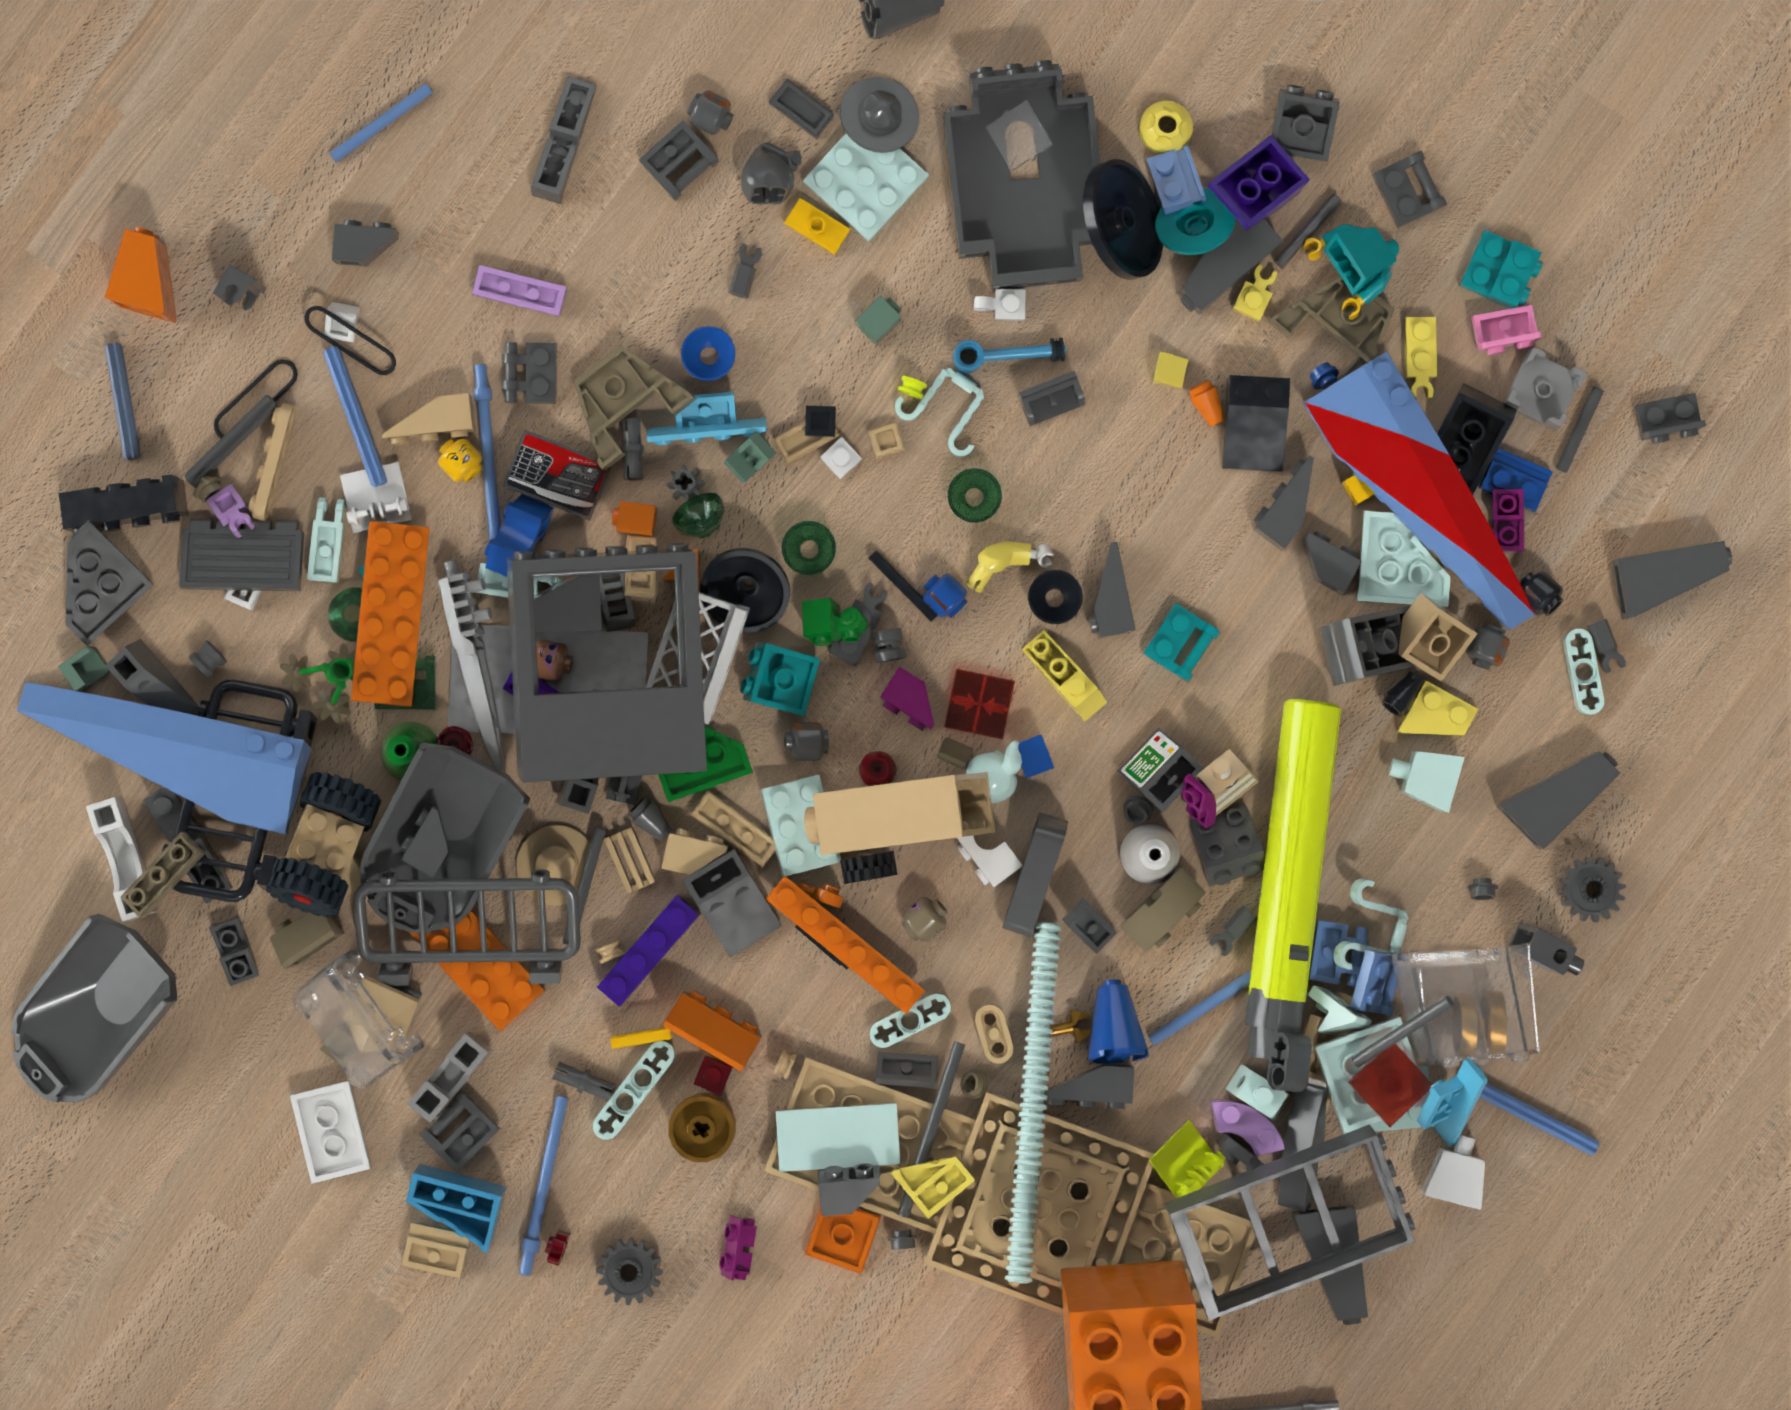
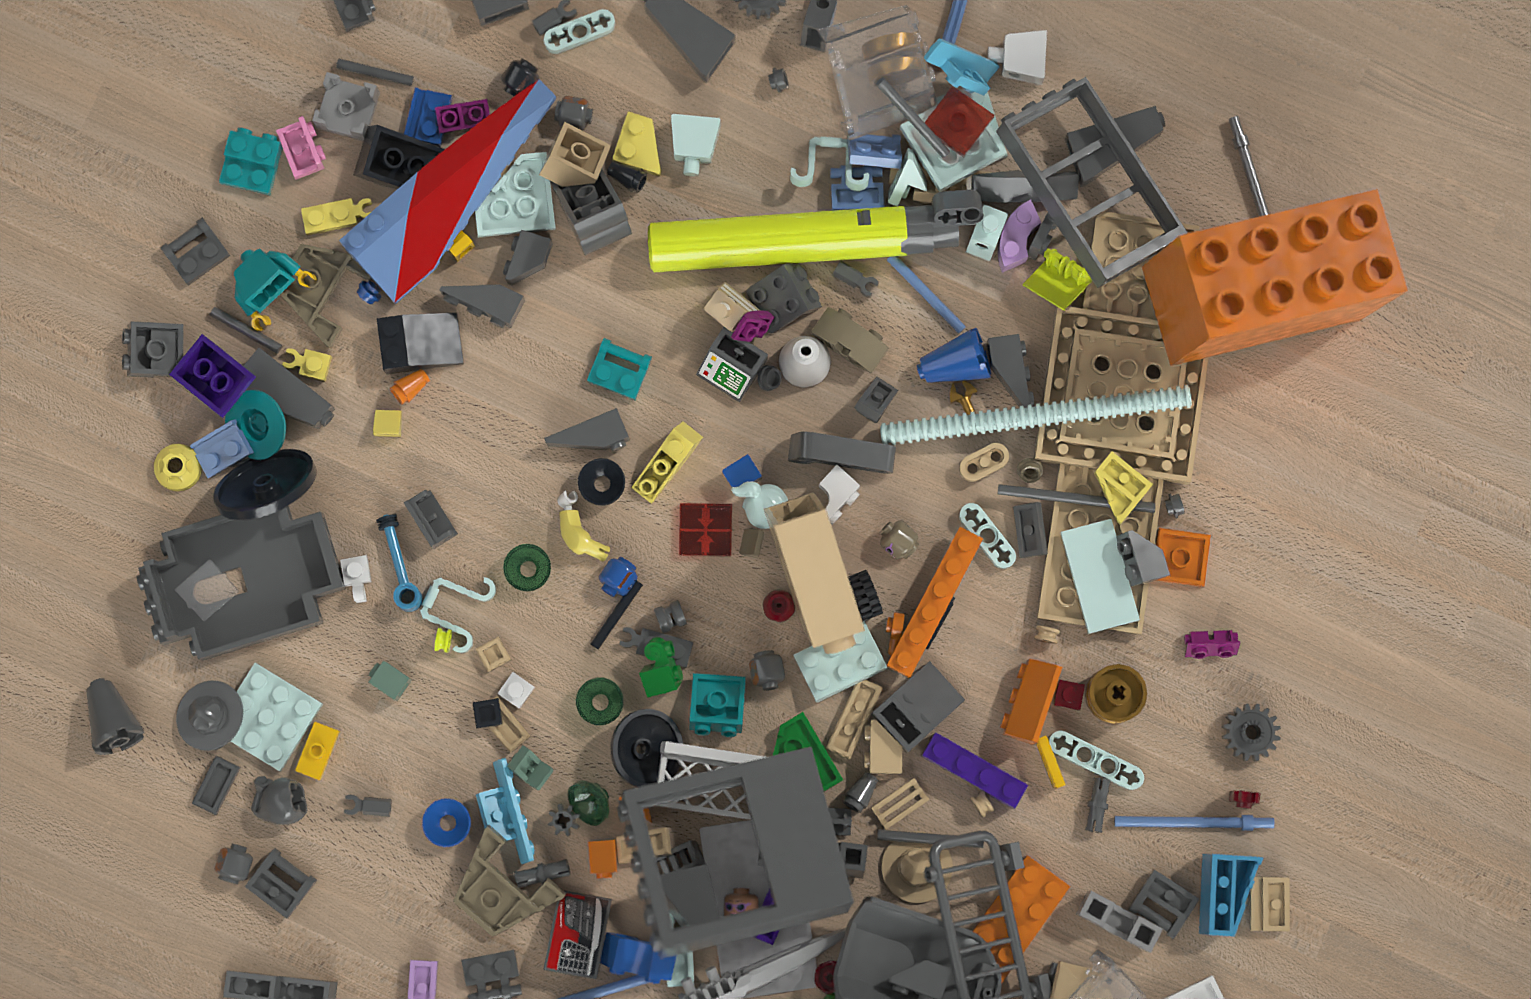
camera: 105 degrees left, 5 degrees down
magenta slope [880,666,934,731] -> none

